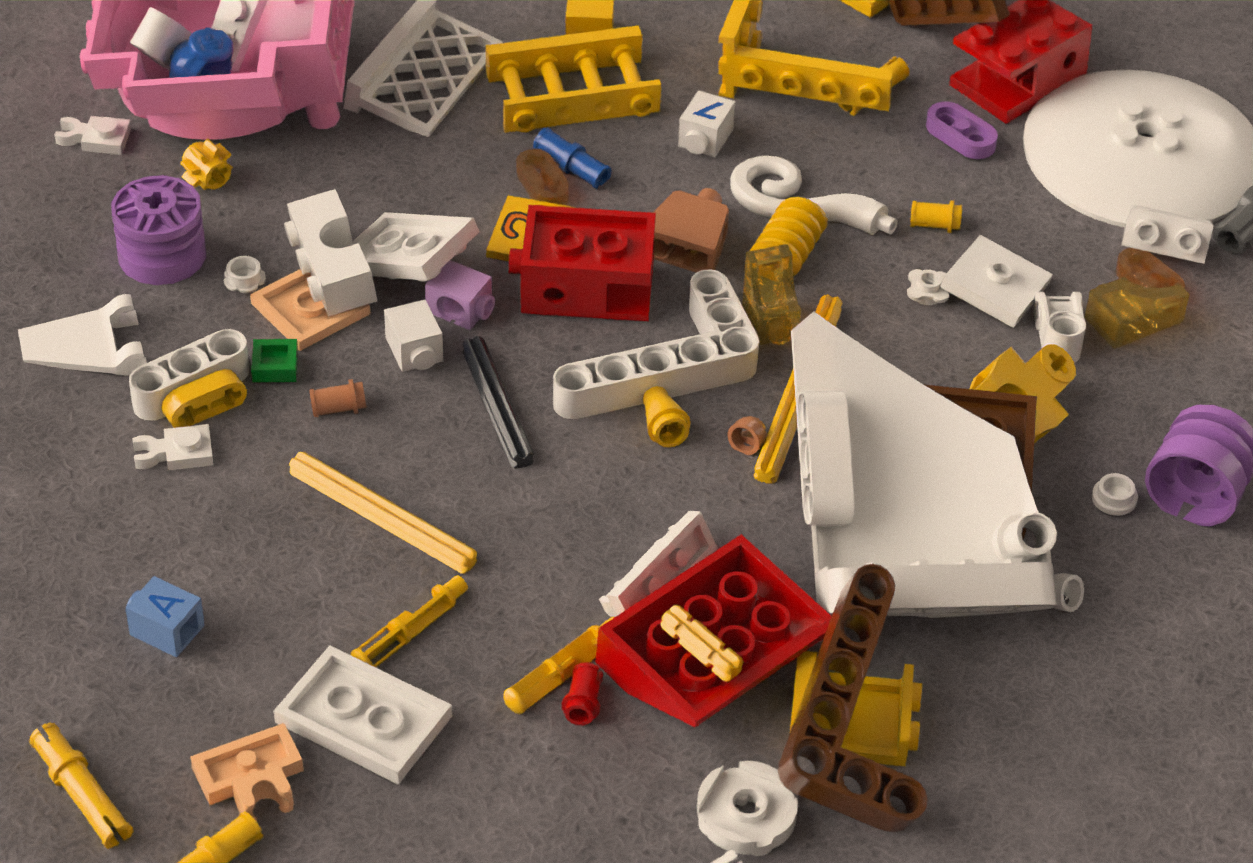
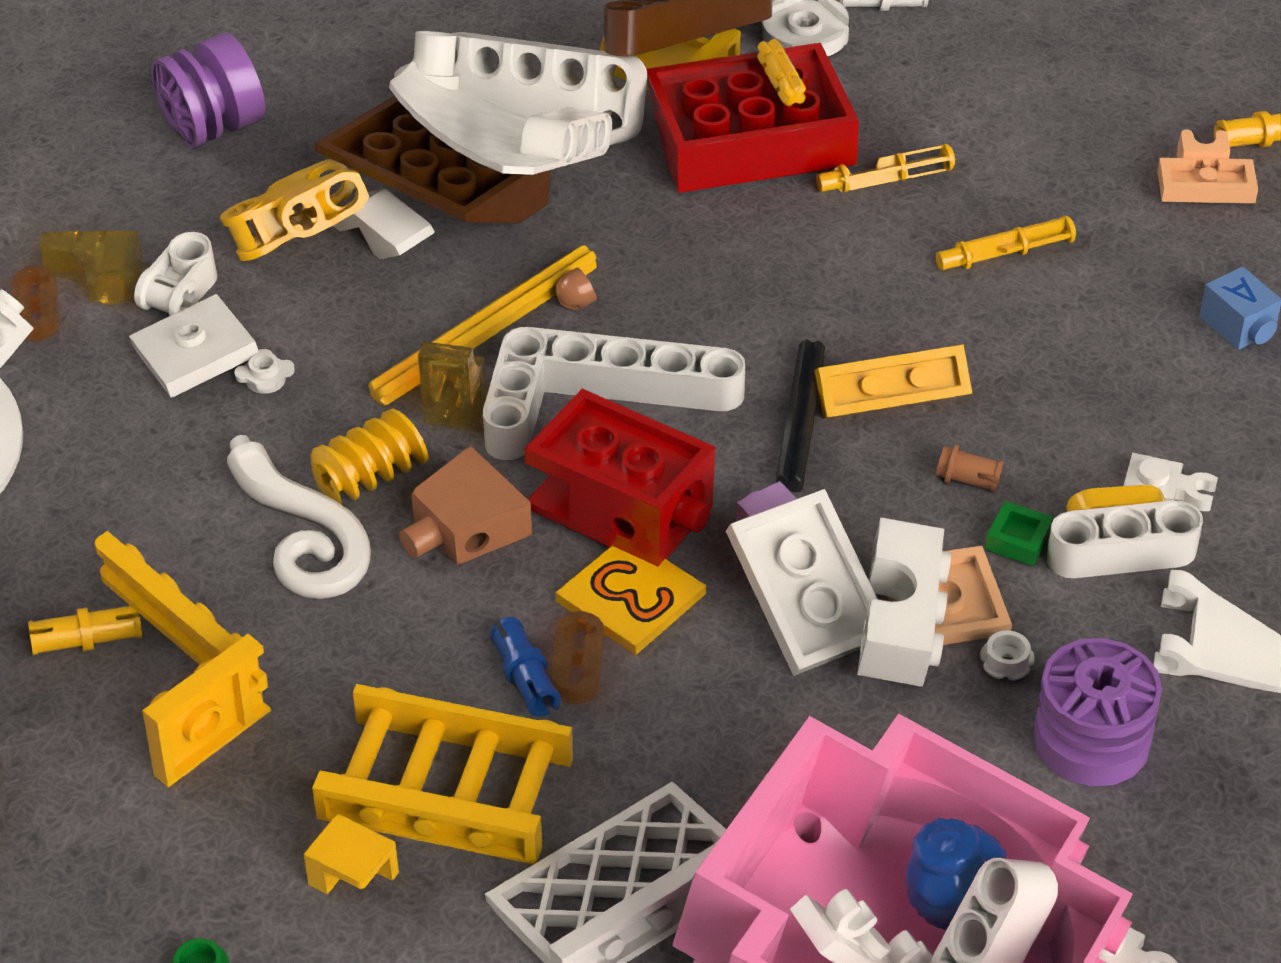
camera: 150 degrees left, 0 degrees up
white plate [274,645,452,784] -> none
yellow axle [289,452,477,574] -> none
white brick [384,299,443,372] -> none
red pin [562,662,603,726] -> none
plate [599,511,718,617] -> none
yellow cone [643,386,691,448] -> none
white brick [678,90,735,157] -> none
yellow pin [910,200,962,233] -> none
medium lavender plate [926,102,998,159] -> none
white plate [1092,473,1138,516] -> none
none -> yellow plate [815,344,972,419]

